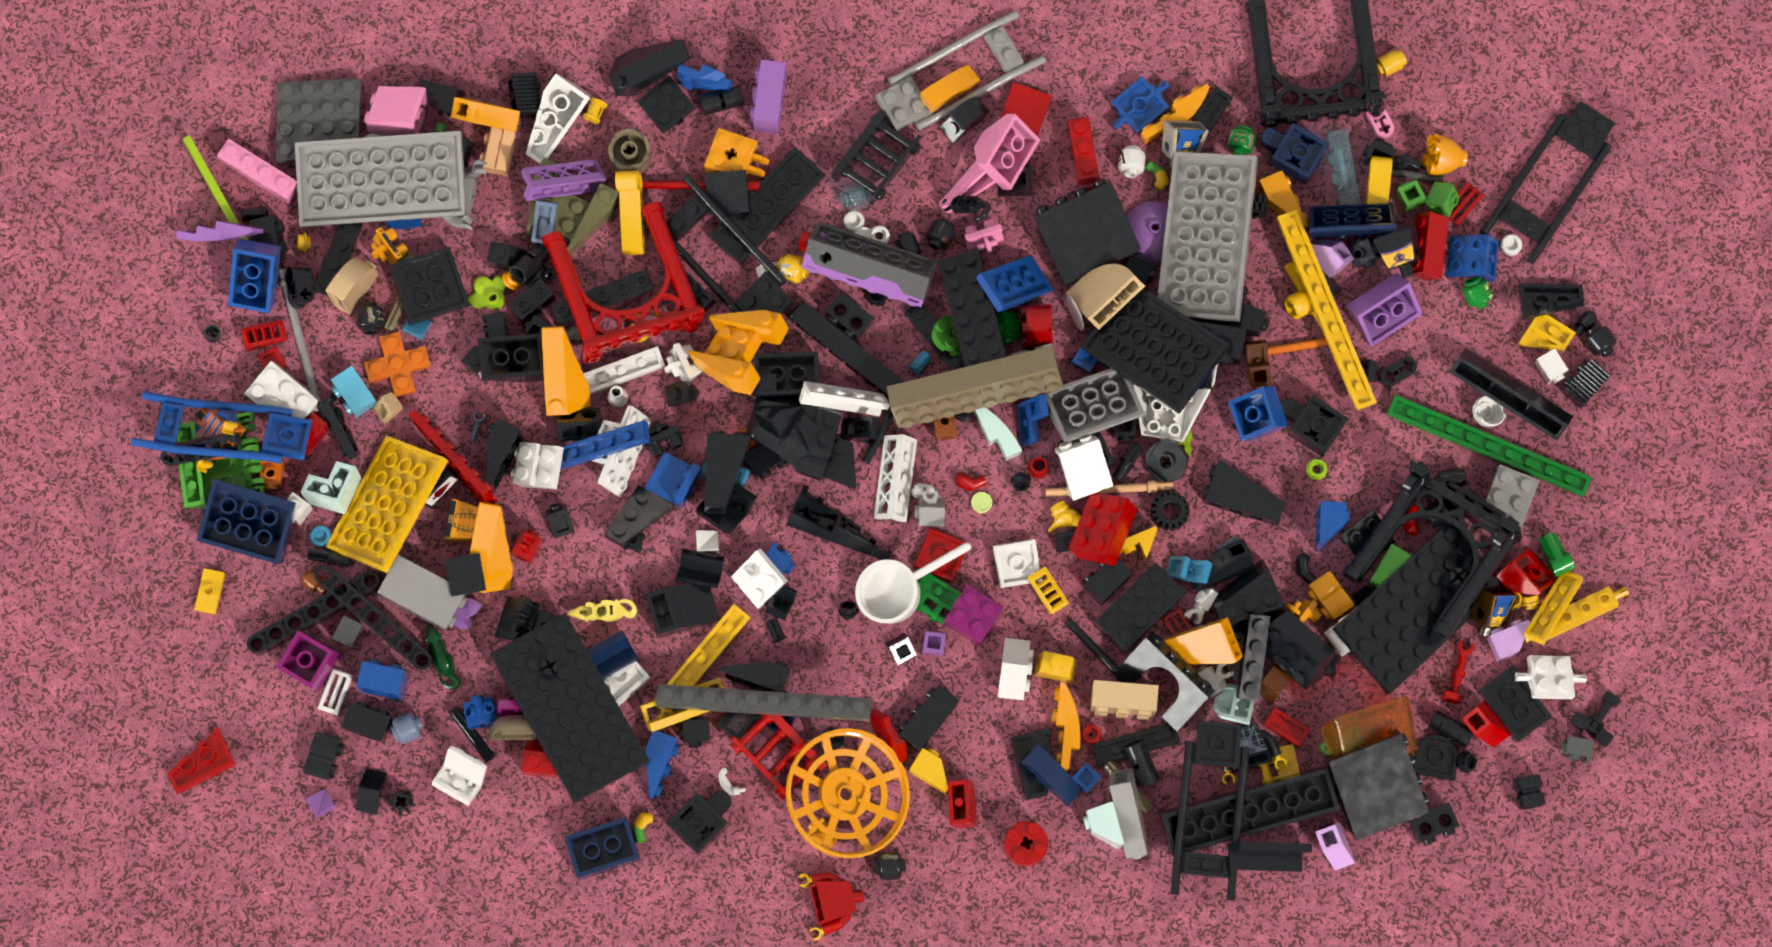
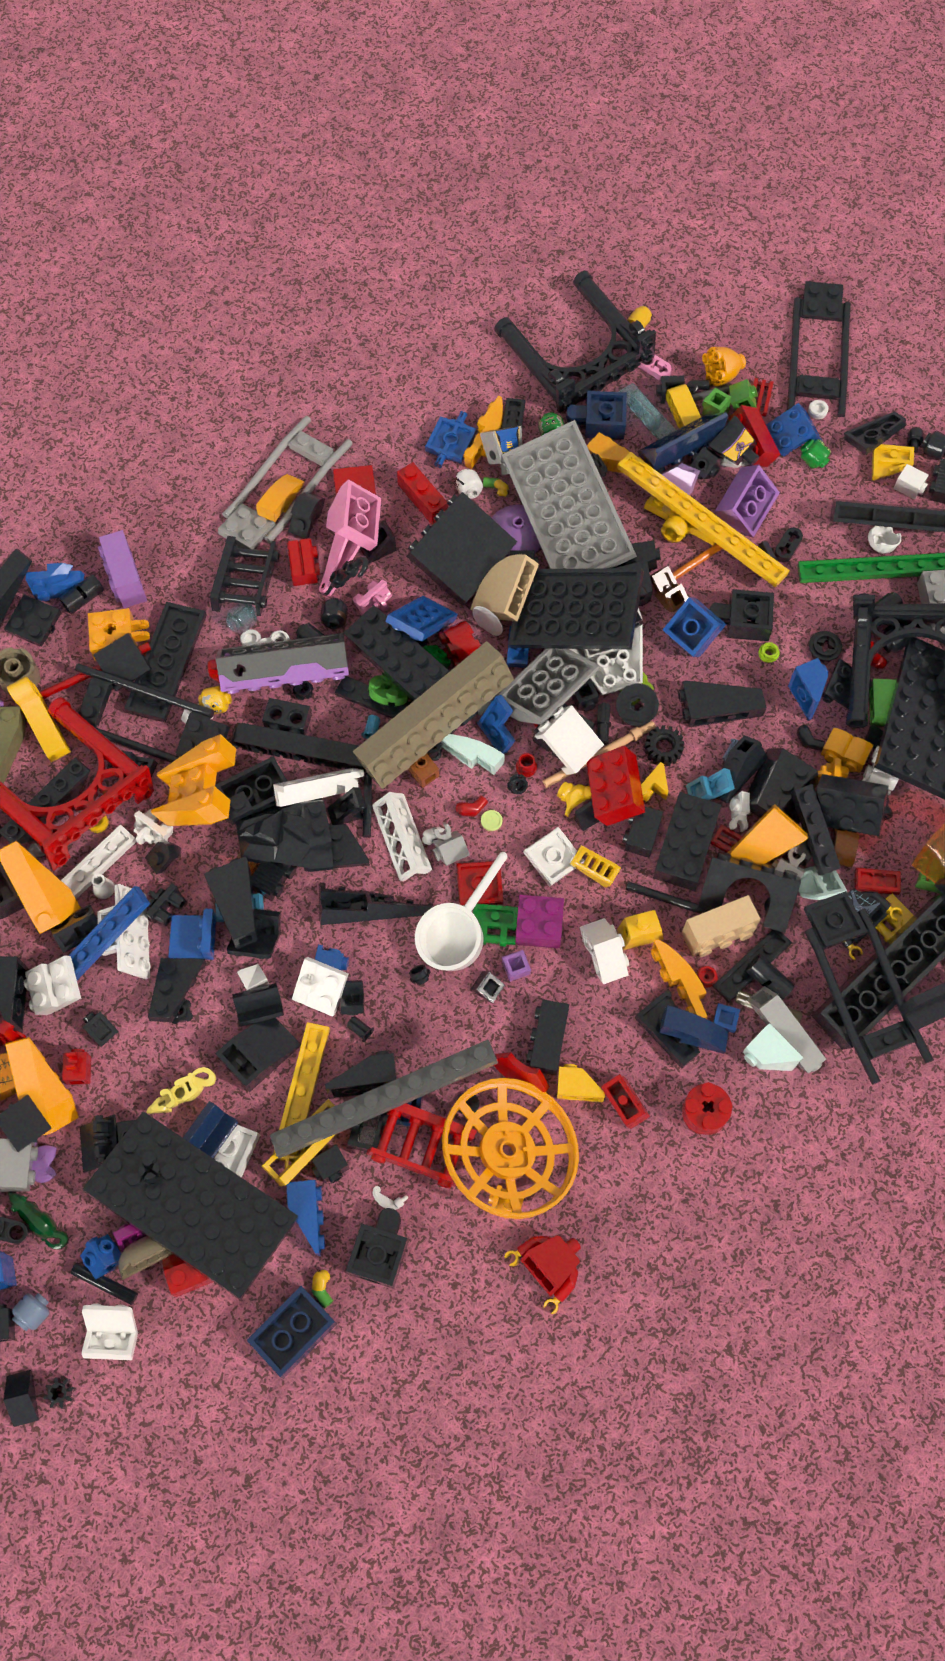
camera: 25 degrees left, 10 degrees down
black head [875,851,906,880] -> none
none -> red brick [287,538,321,586]
none -> black gear [808,631,842,663]

